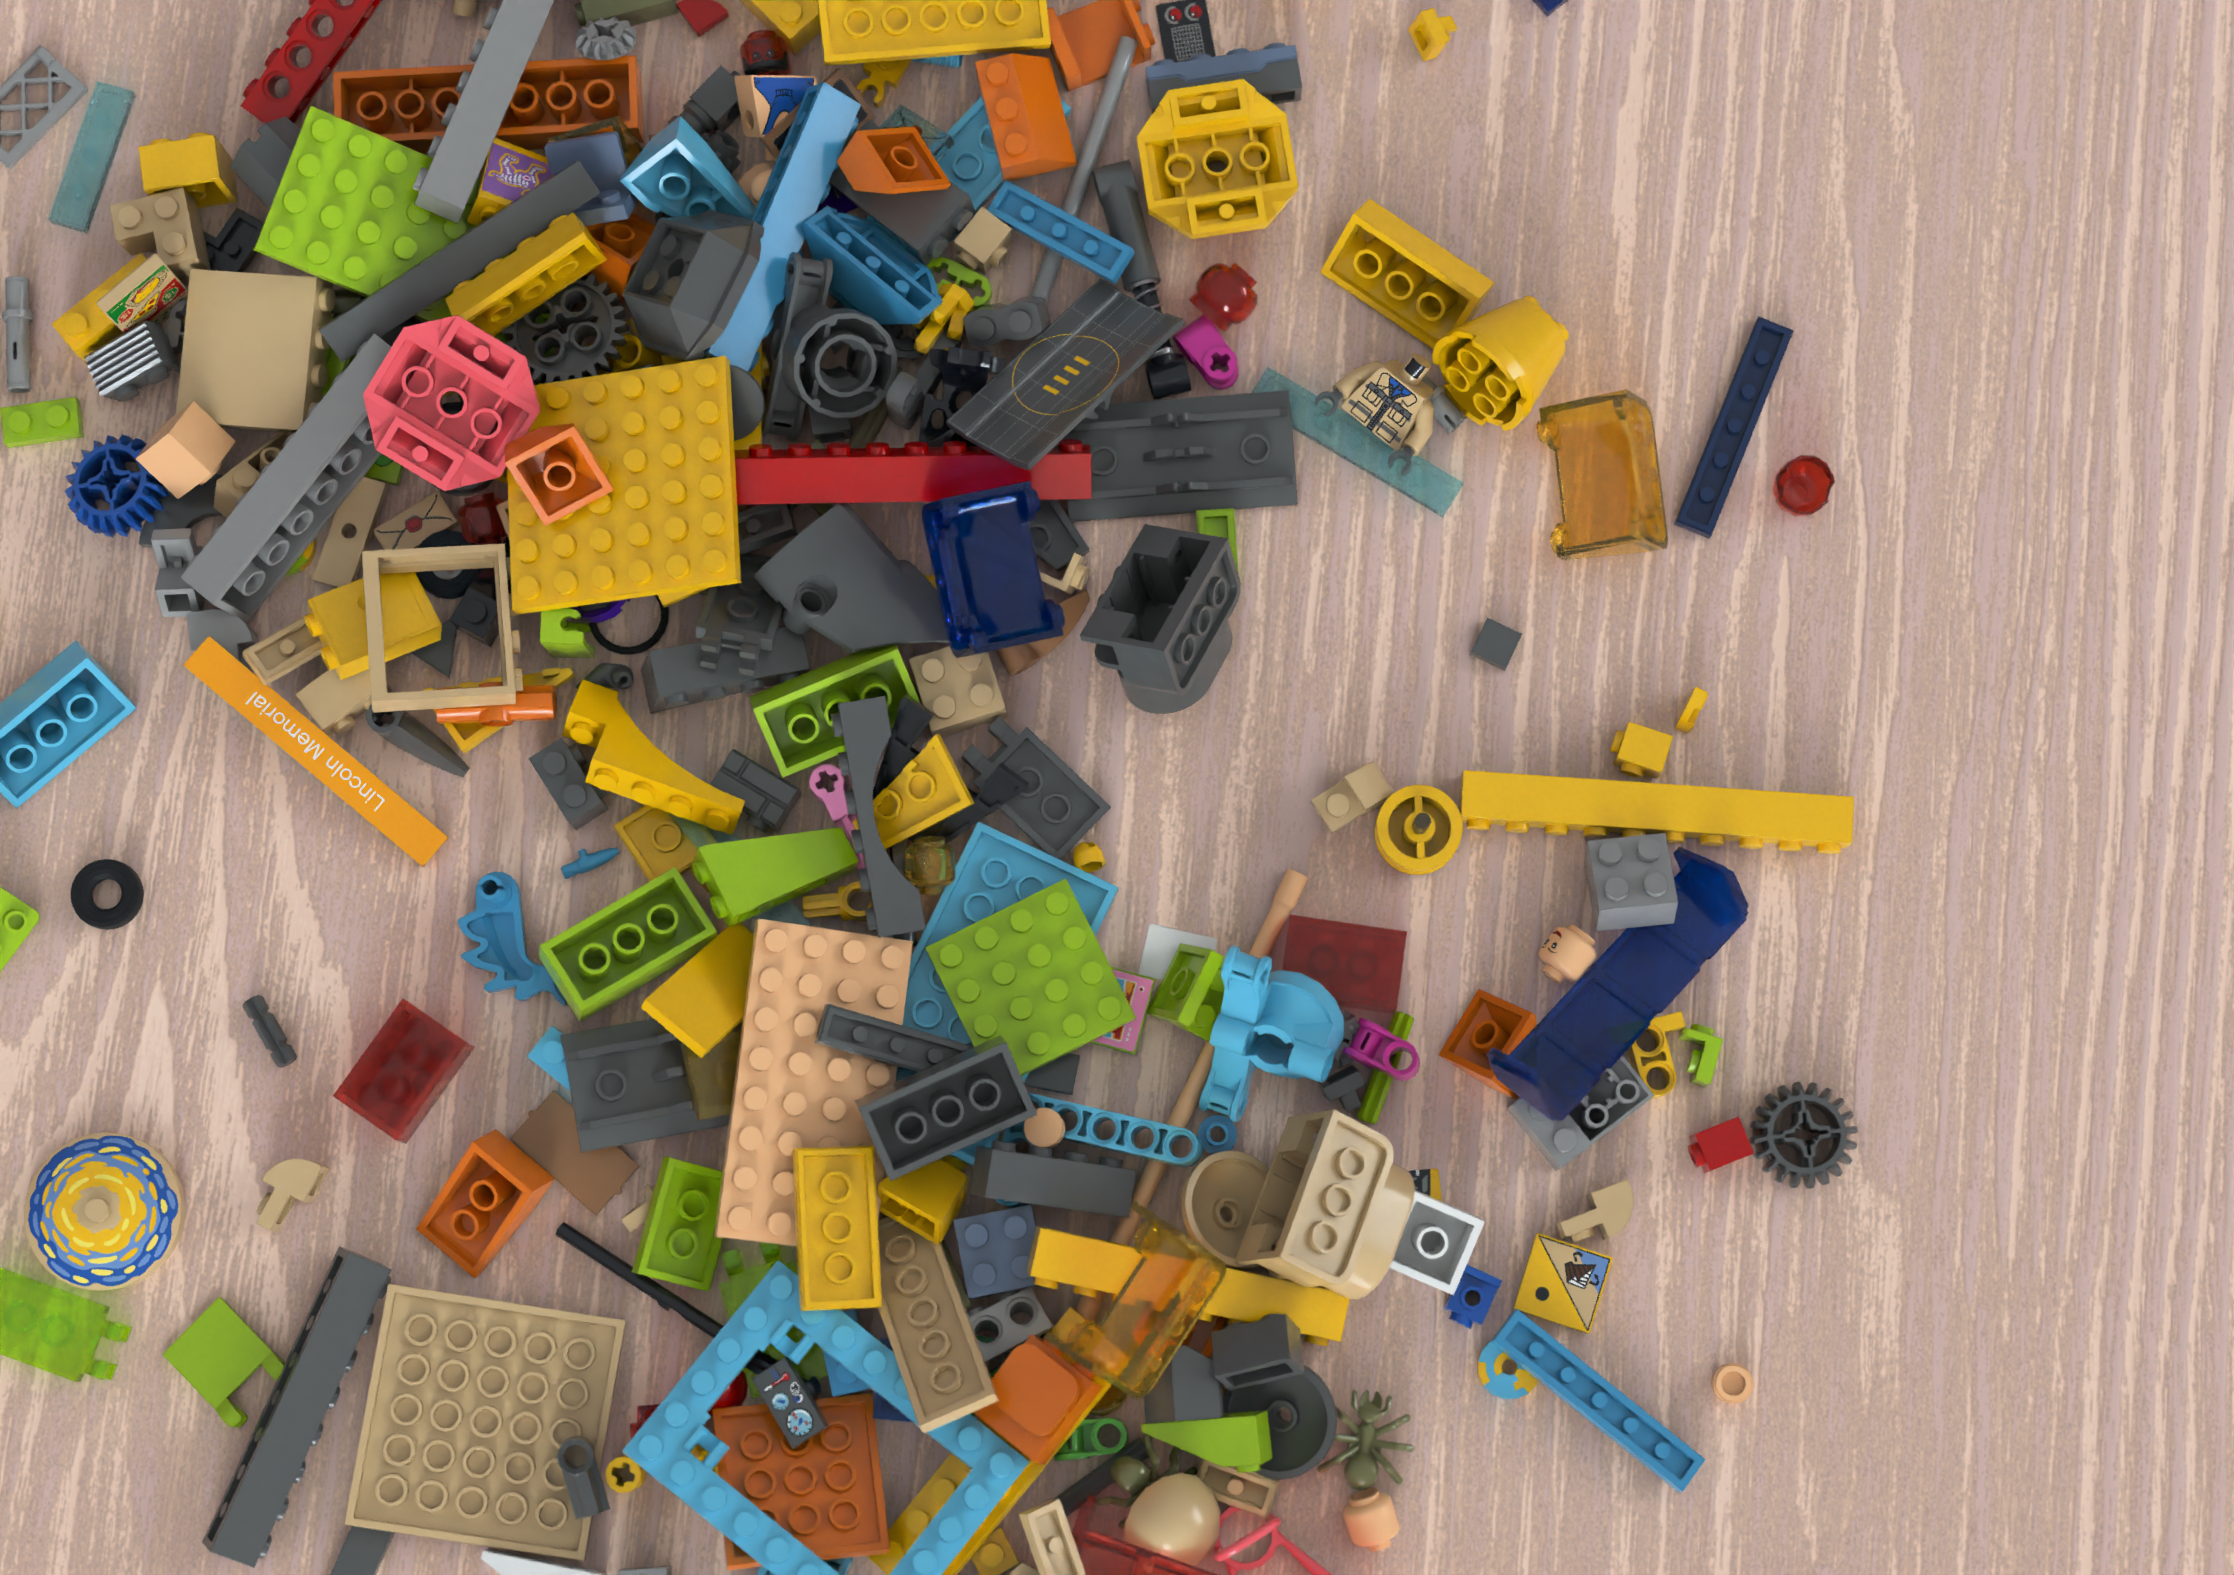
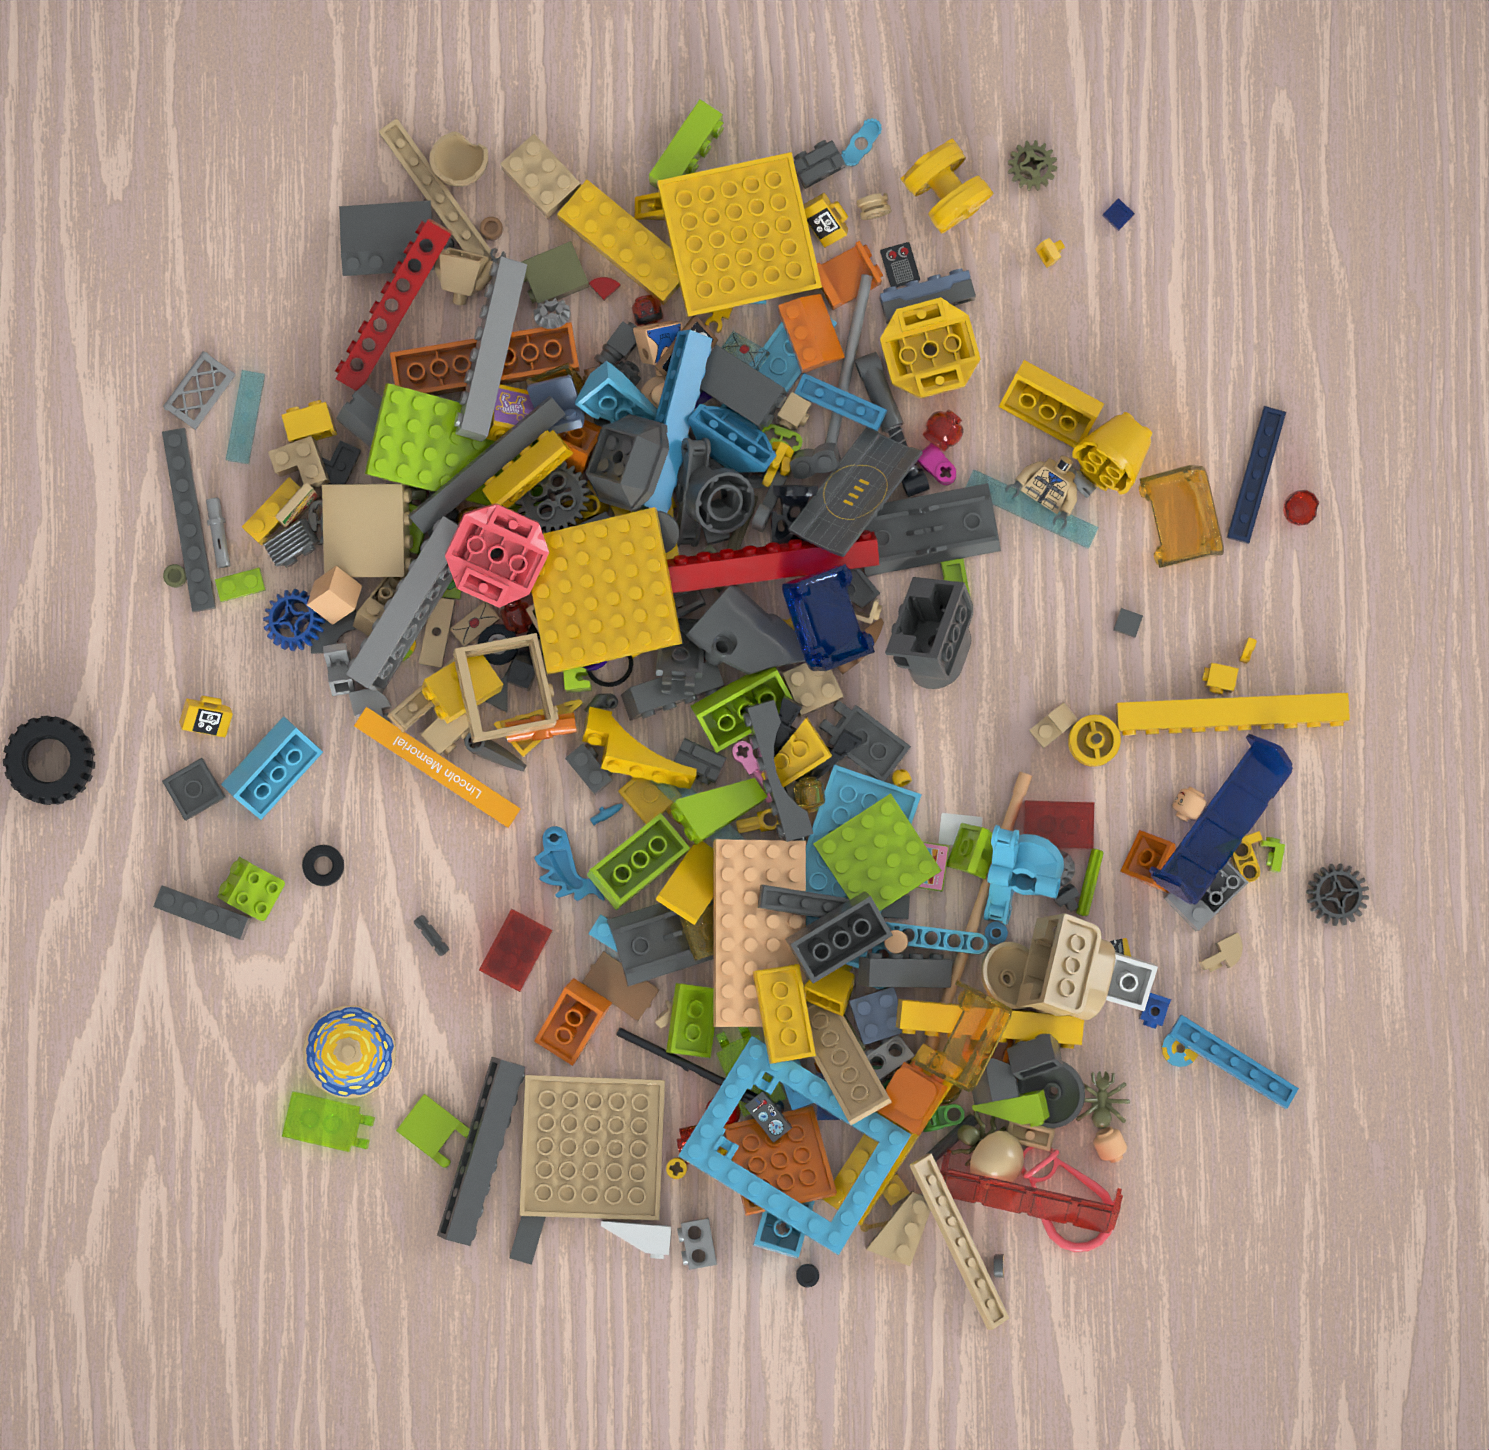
camera: 10 degrees left, 5 degrees up
tan brick [256,1159,330,1232] -> none
orange slope [505,423,614,526] -> none
dark grey piece [557,1436,610,1520] -> none
orange slope [836,127,951,194] -> none
dark pink piece [1342,1017,1420,1081] -> none
tile [1512,1233,1613,1334] -> none
light grey brick [1584,833,1678,931] -> none
red brick [1687,1116,1754,1173] -> none
light nougat tile [1711,1363,1753,1404] -> none

